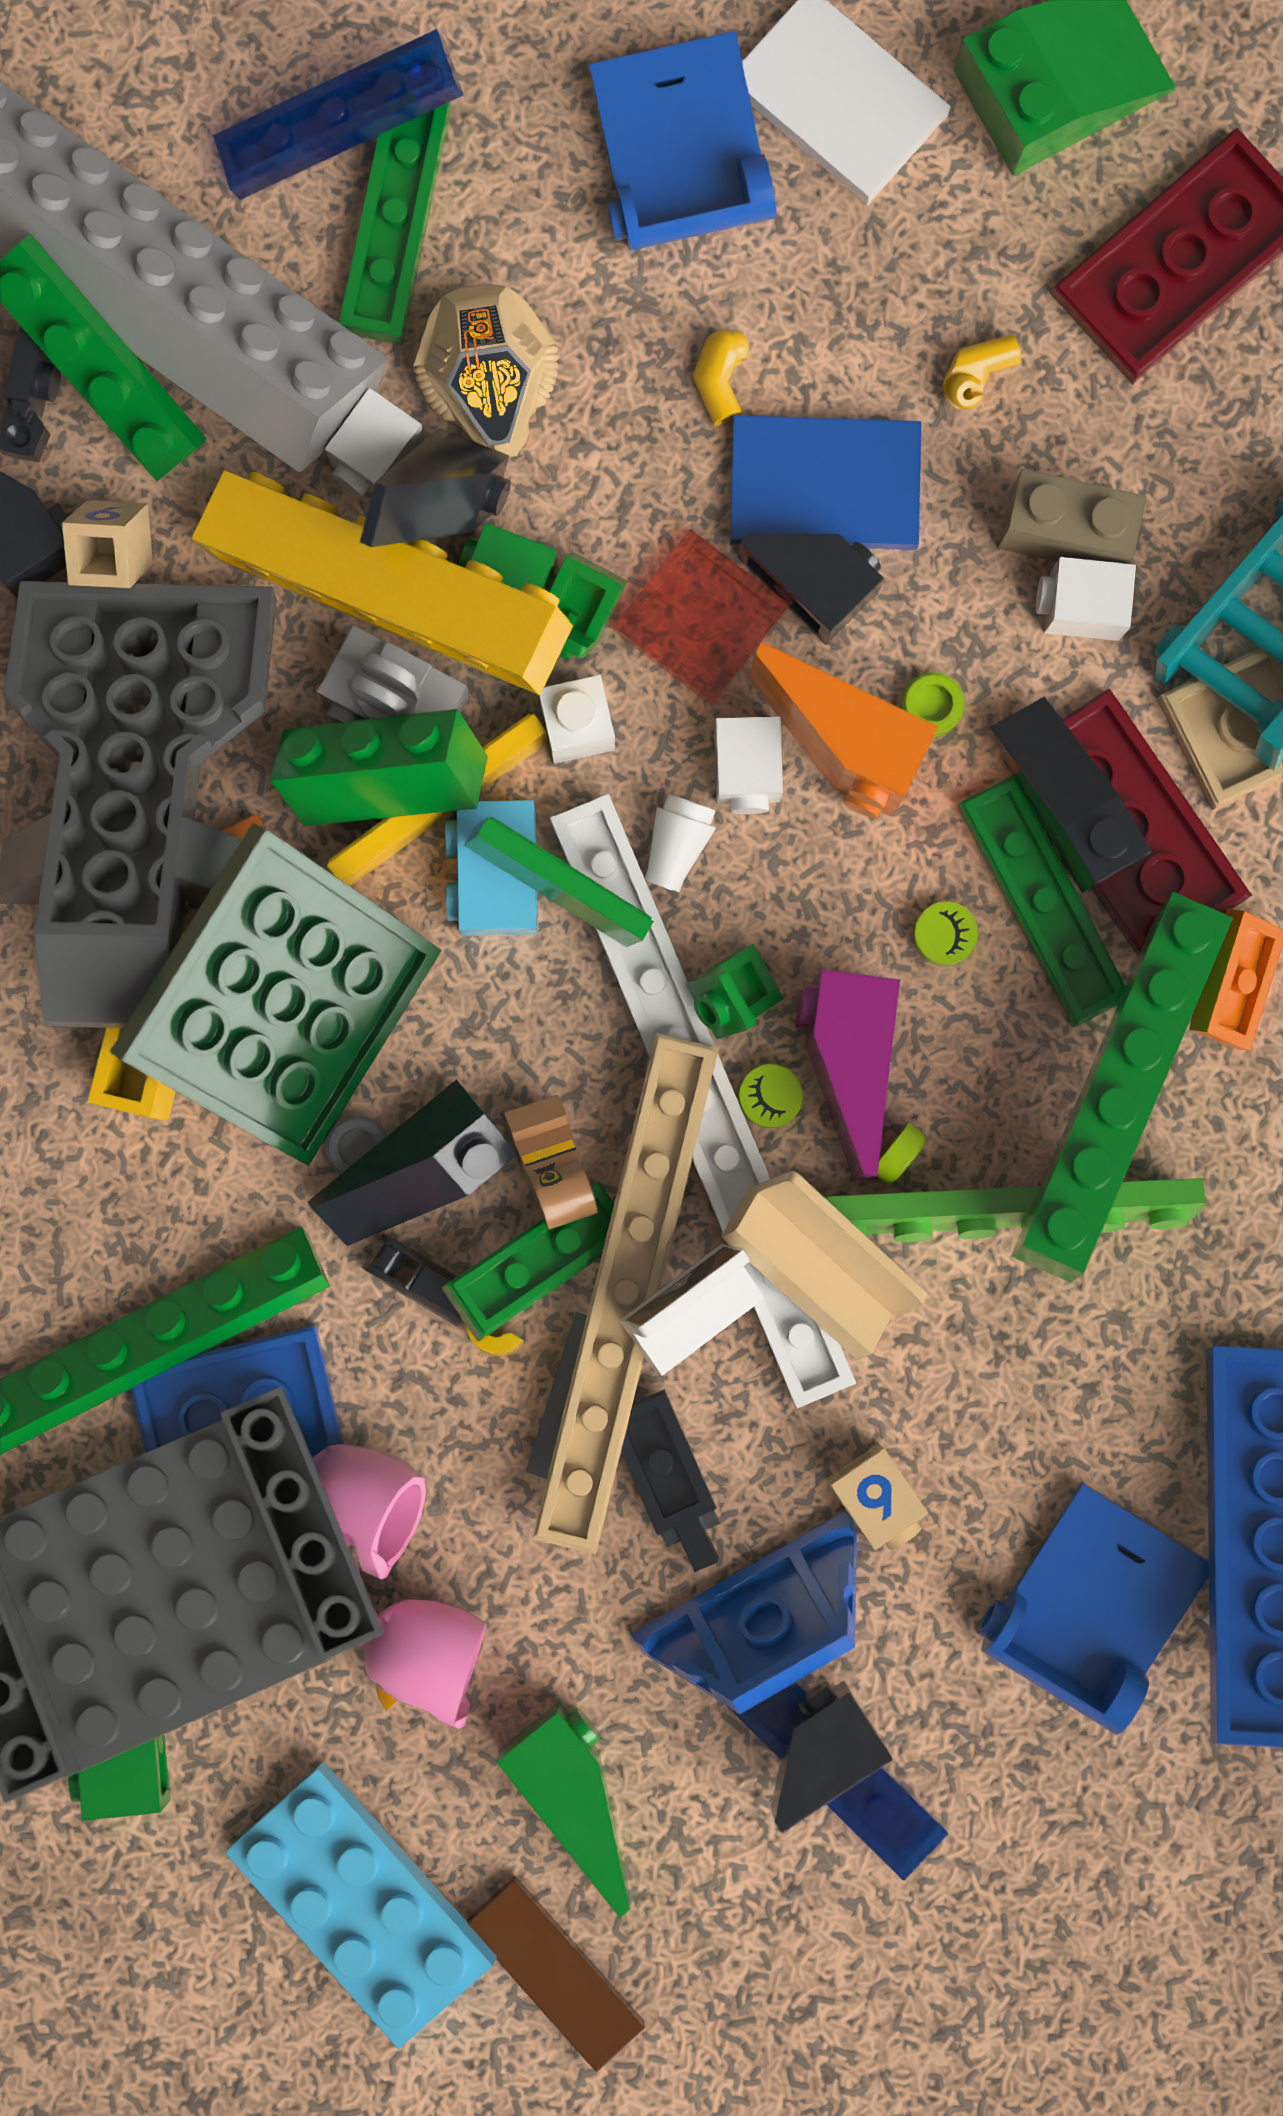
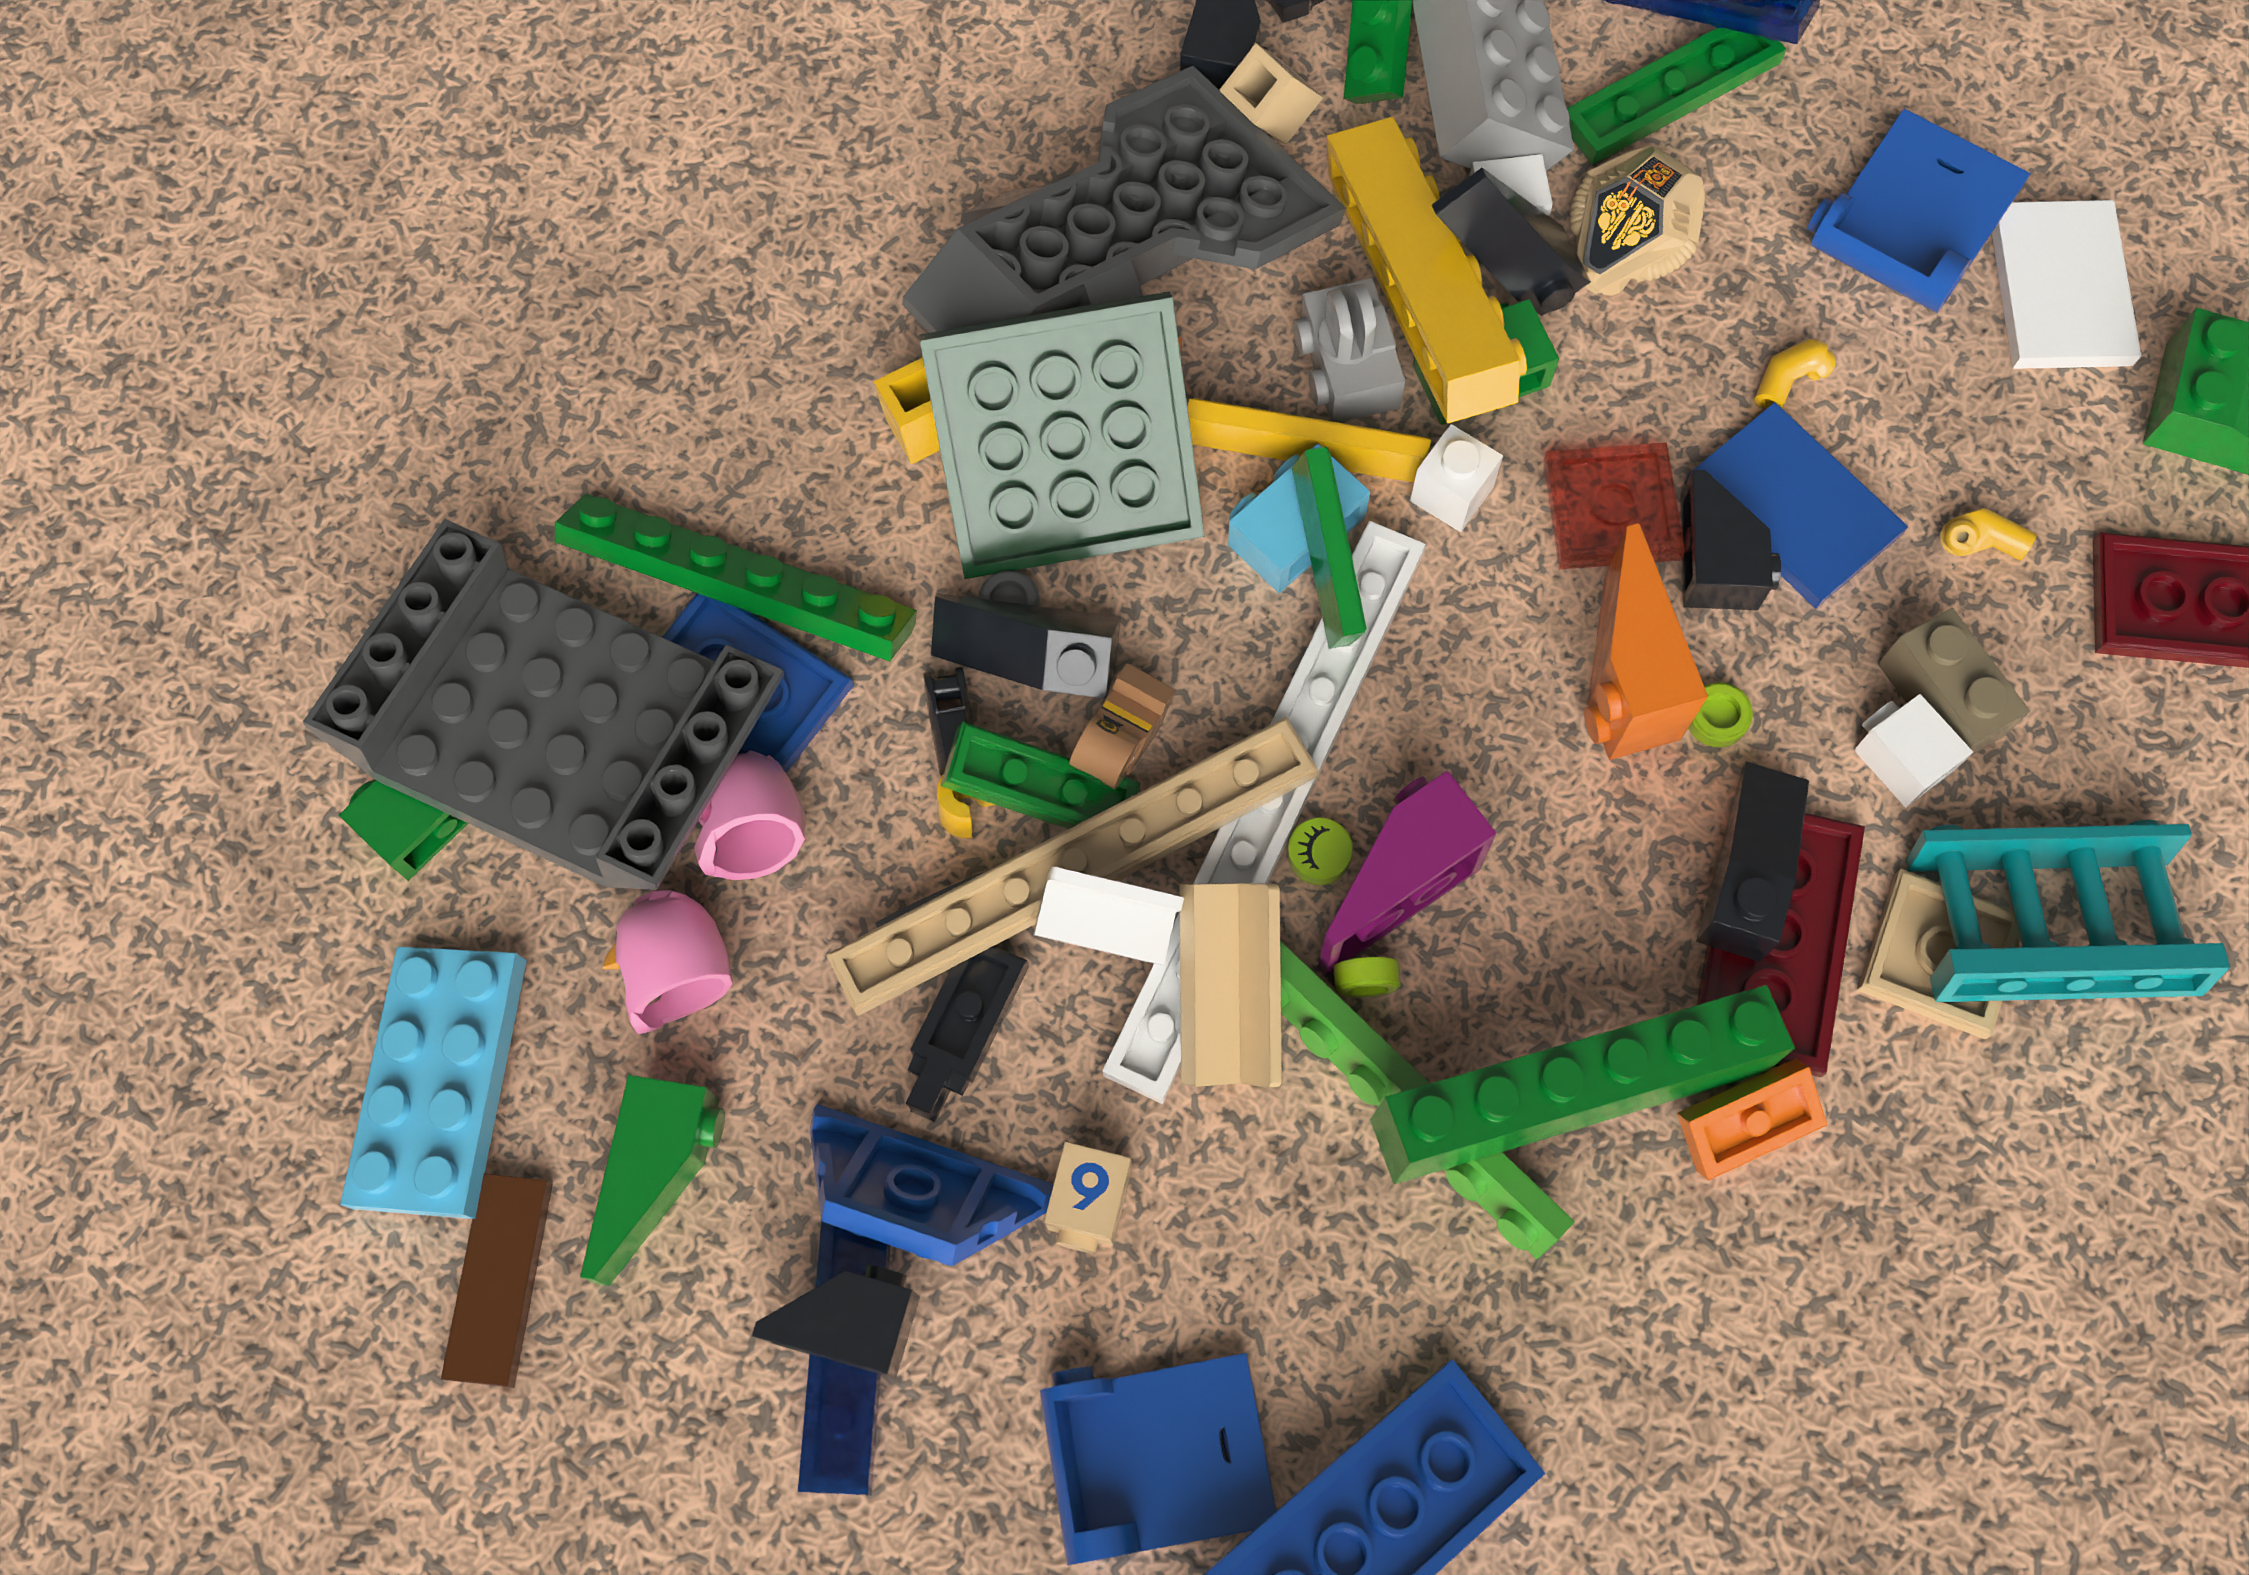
camera: 60 degrees right, 15 degrees down
green brick [270,709,488,826] -> none
green bracket [550,551,628,659] -> none
white cone [644,794,716,892] -> none
green bracket [686,944,784,1039] -> none
white brick [714,716,783,814] -> none
lime tile [913,901,978,967] -> none
green tile [957,775,1126,1028] -> none

